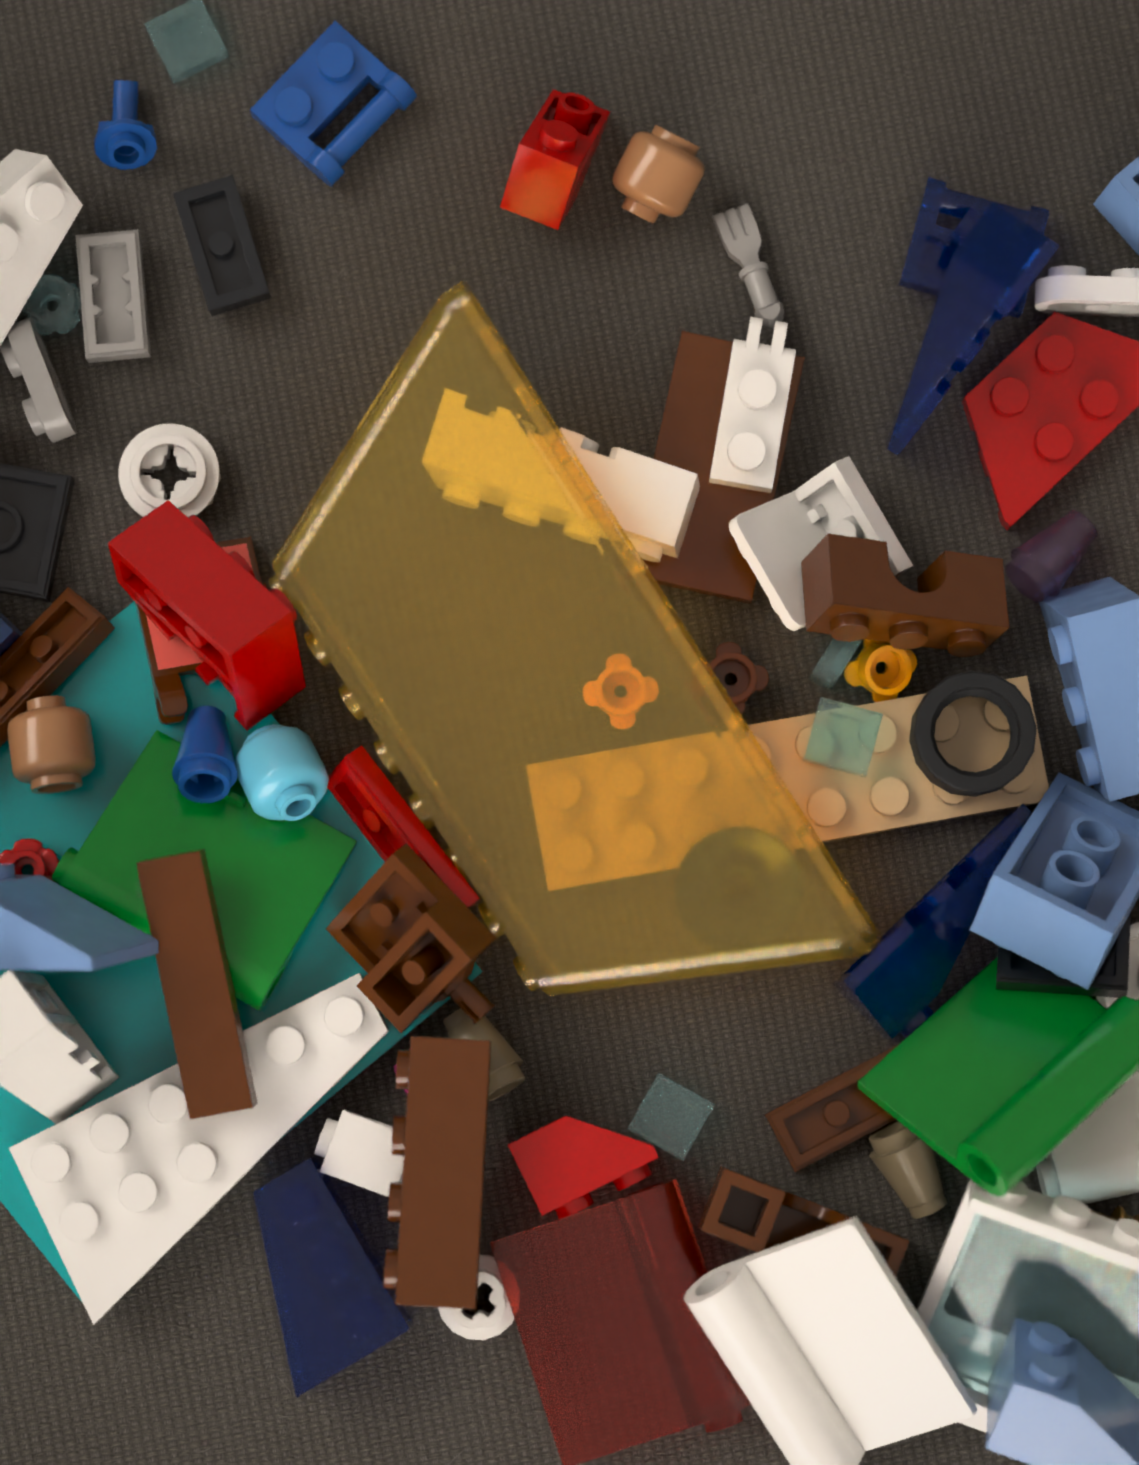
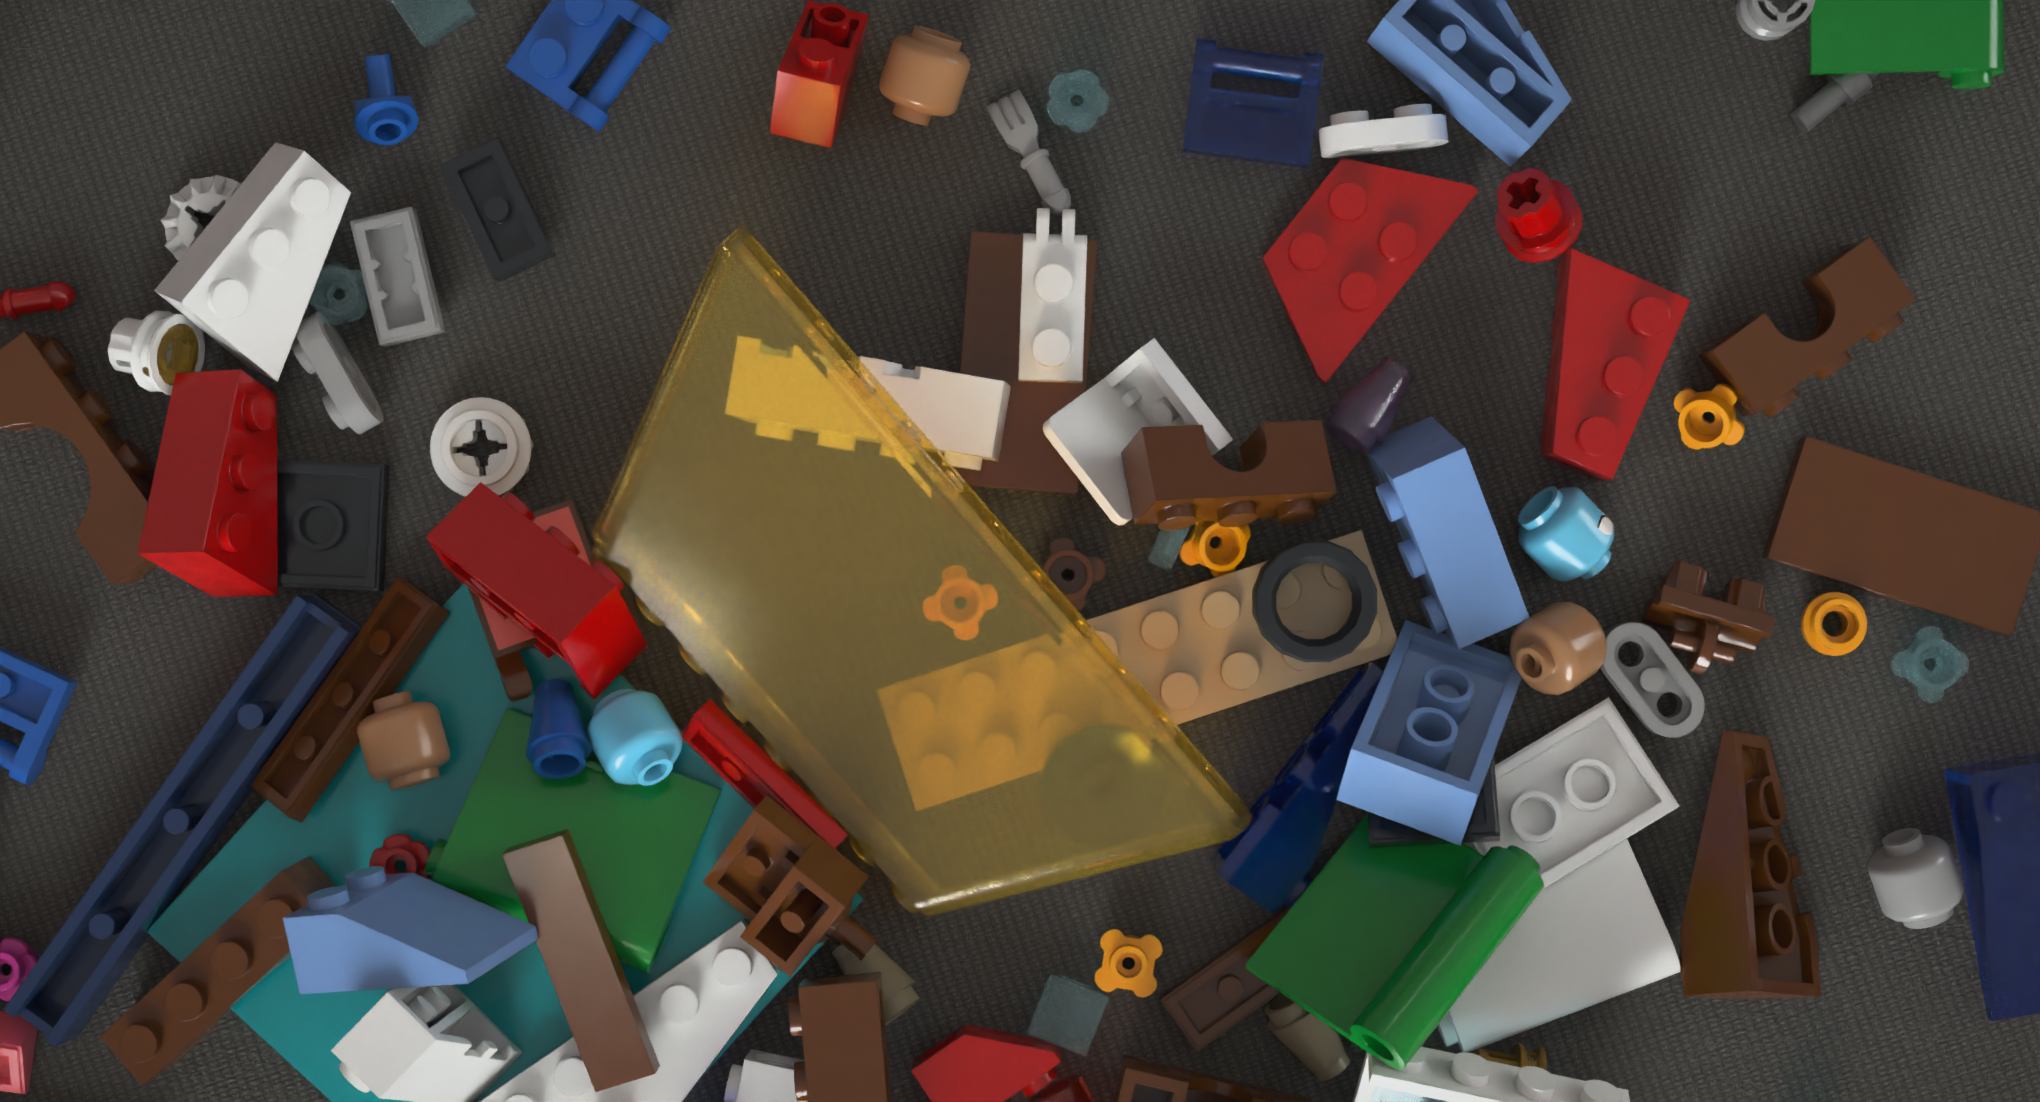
camera: 10 degrees left, 5 degrees up
clear light blue tile [803,697,883,778] -> none
clear blue wedge [885,202,1059,456] -> none
none -> clear light blue plate [1046,69,1109,132]
none -> light orange plate [1094,929,1163,998]

